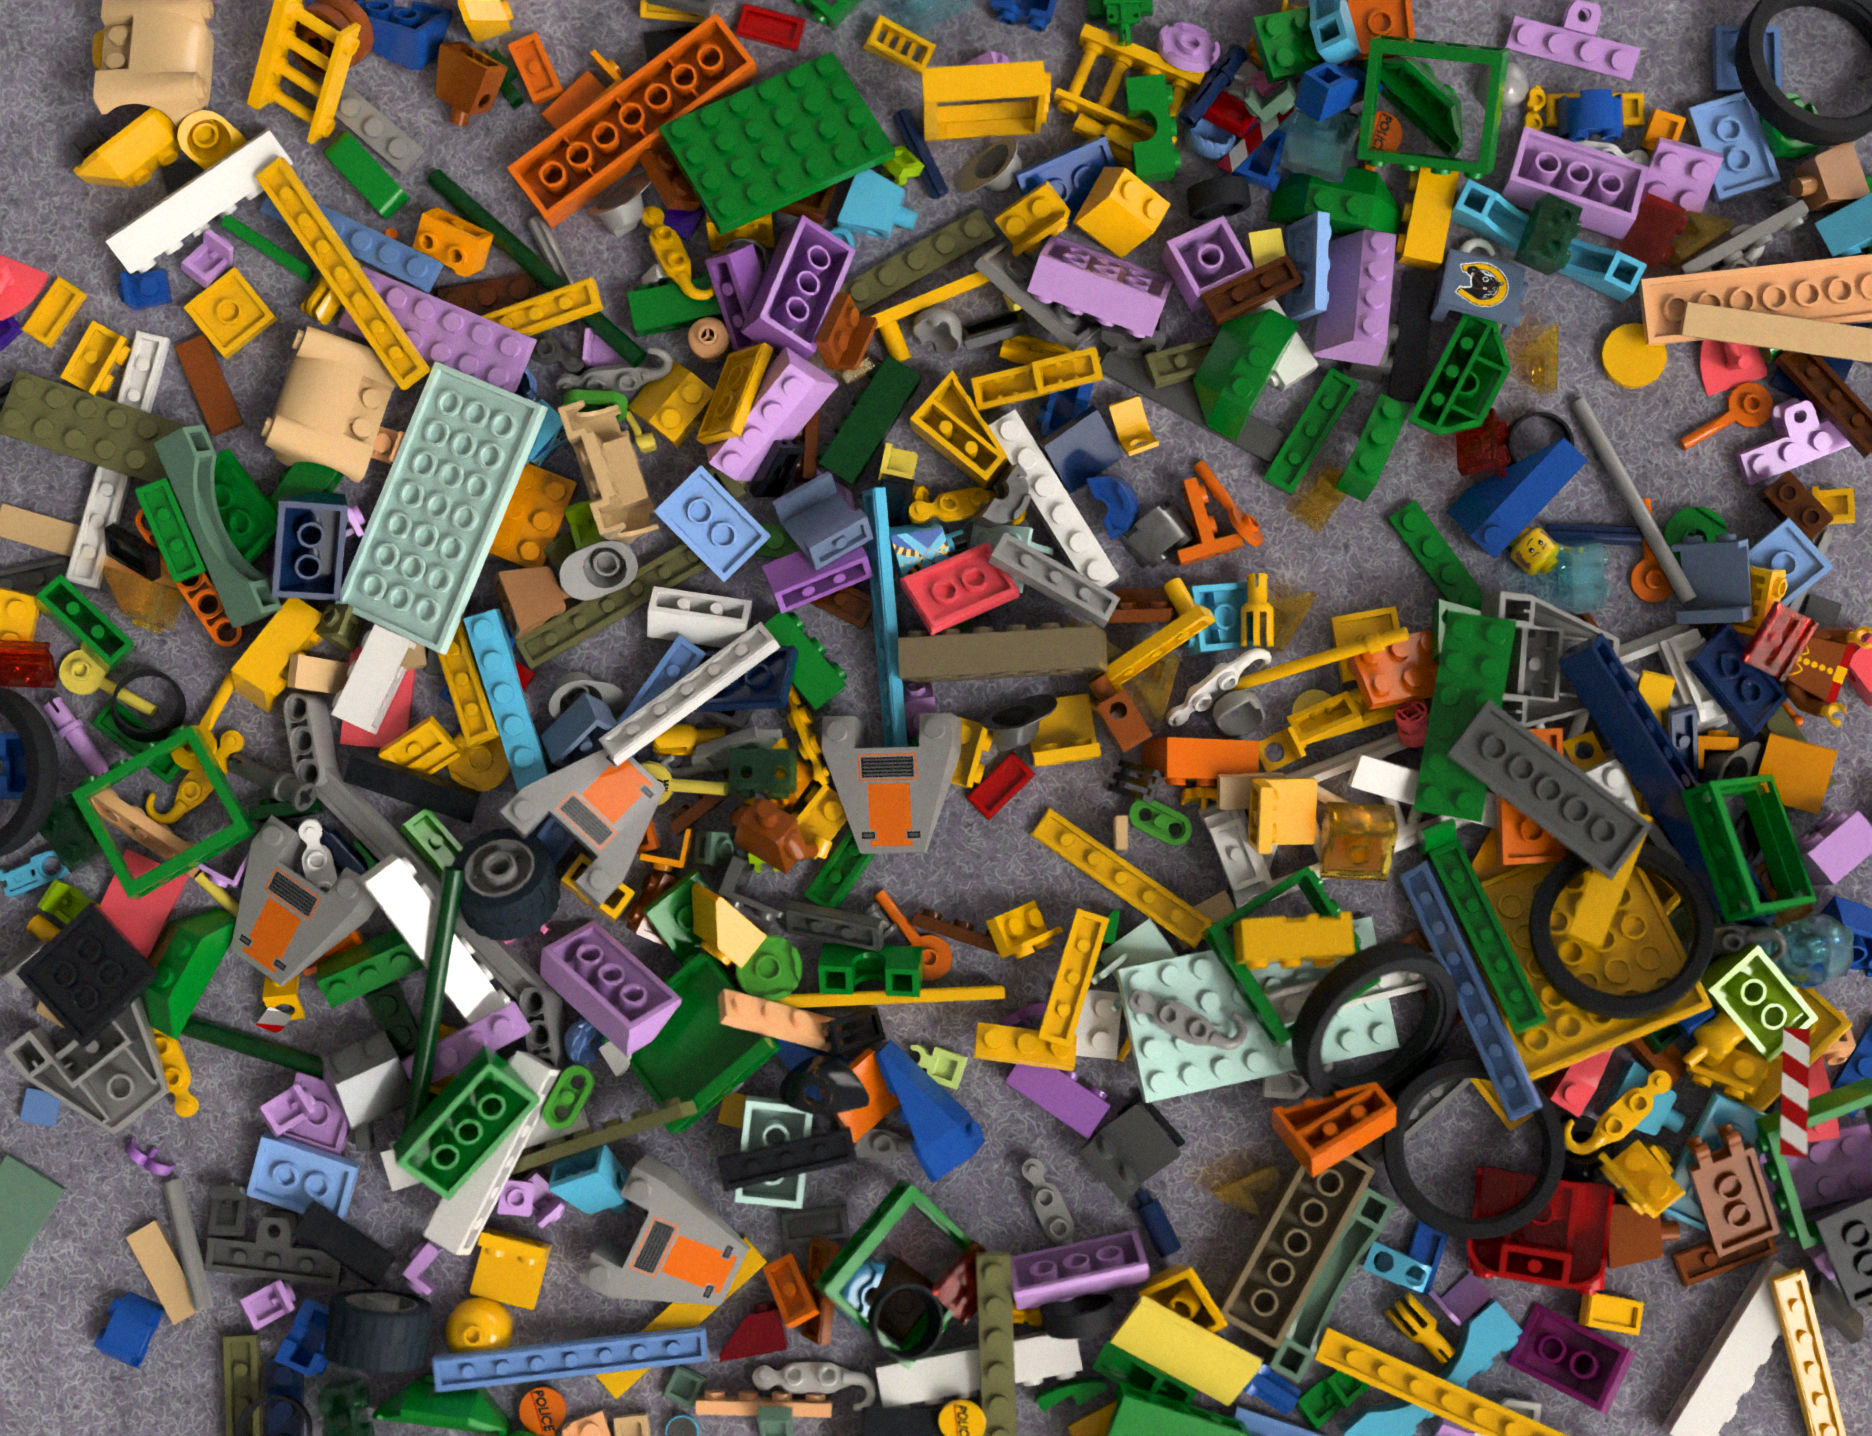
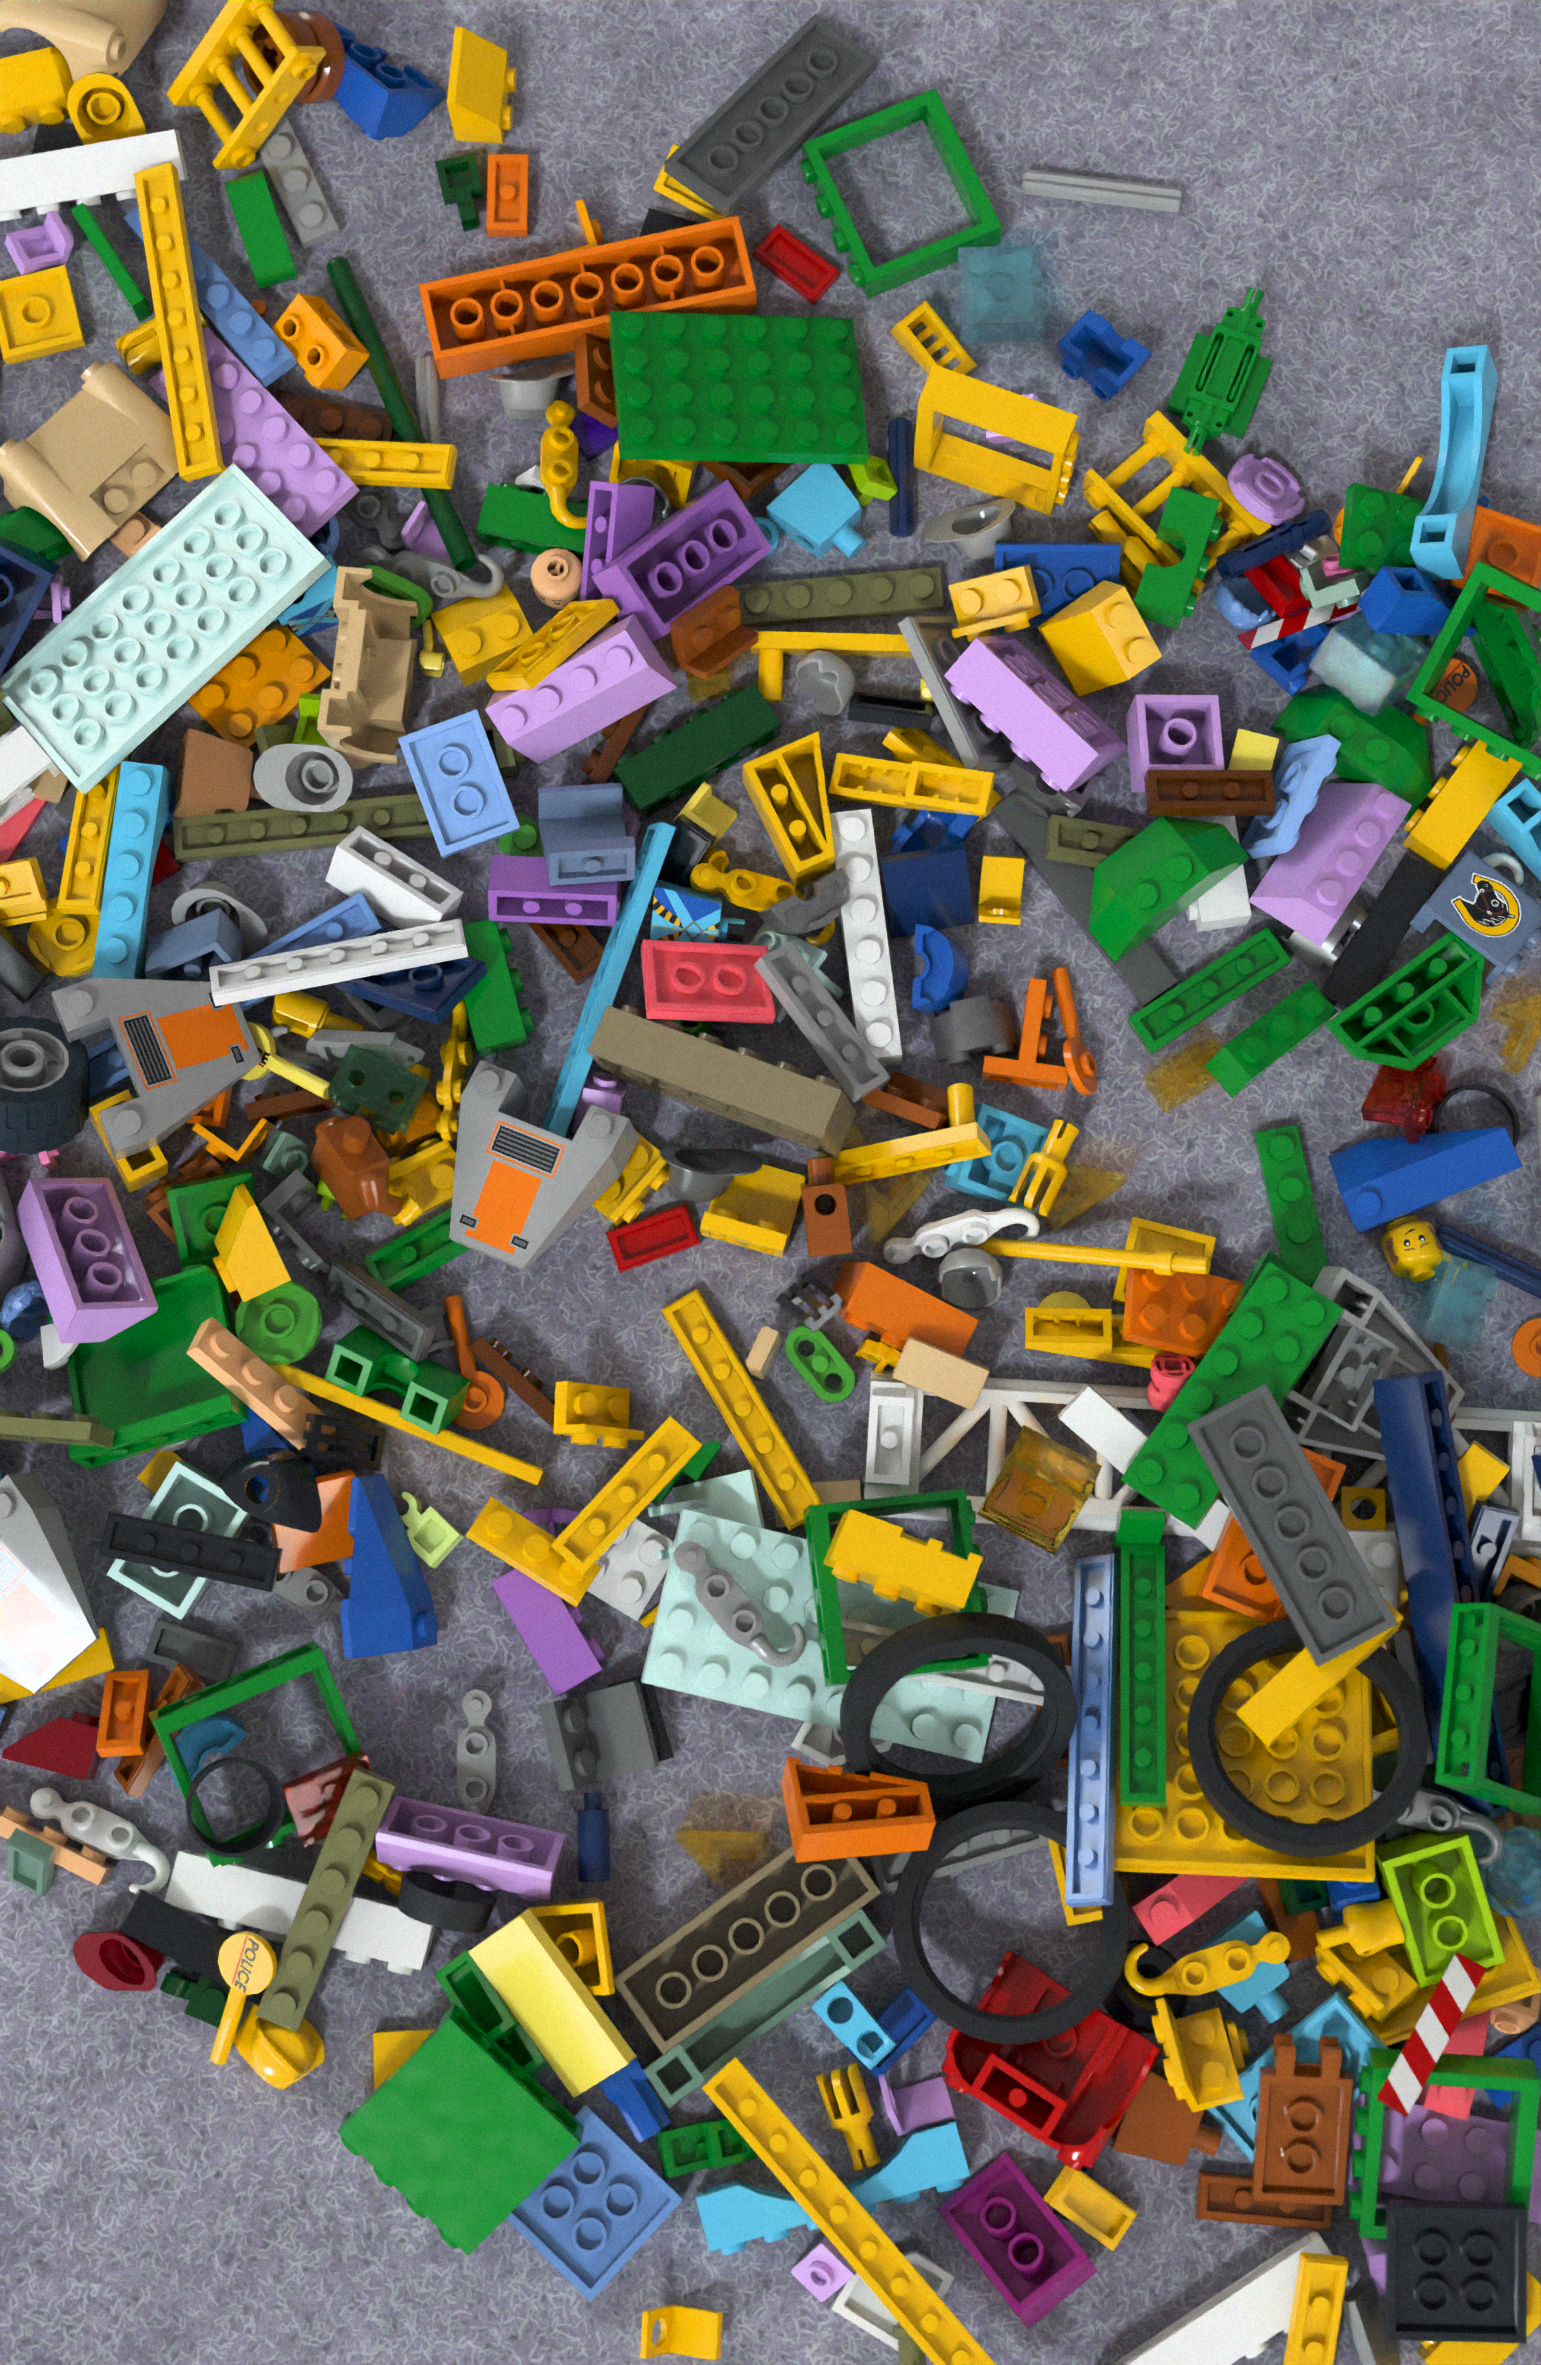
camera: 30 degrees right, 5 degrees down
dark orange torso [435,41,508,126] -> none
orange tile [541,70,606,131] -> none
black tile [749,440,806,497] -> none
dark brown tile [865,1256,944,1343] -> none
green slope [1035,1377,1108,1412] -> none
black tyre [1186,176,1251,220] -> none
yellow bracket [1248,778,1318,854] -> none
yellow bracket [1259,726,1307,773] -> none

